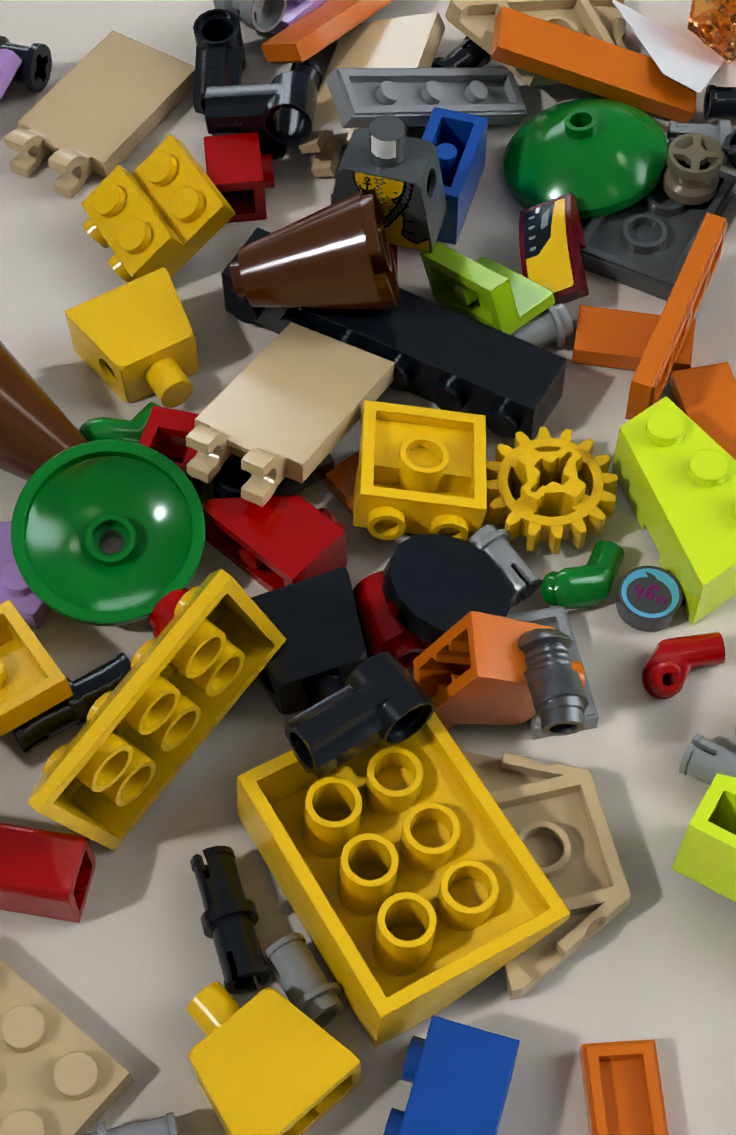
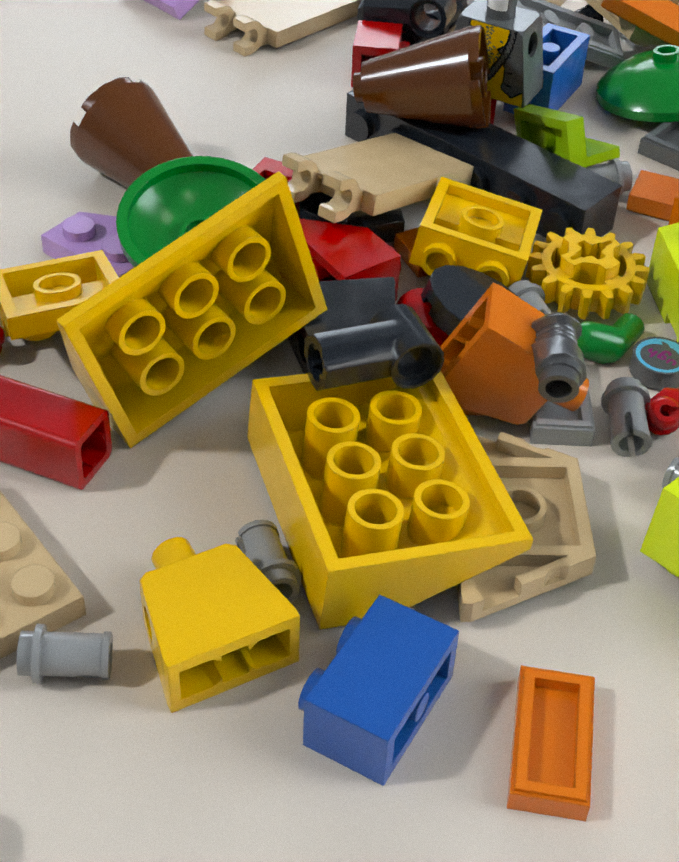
camera: 10 degrees right, 15 degrees down
yellow torso [65,267,200,408] -> none
yellow plate [81,134,236,283] -> none
black pin [190,846,270,995] -> none
slope [519,193,589,305] -> none
none -> light grey pin [601,377,652,457]

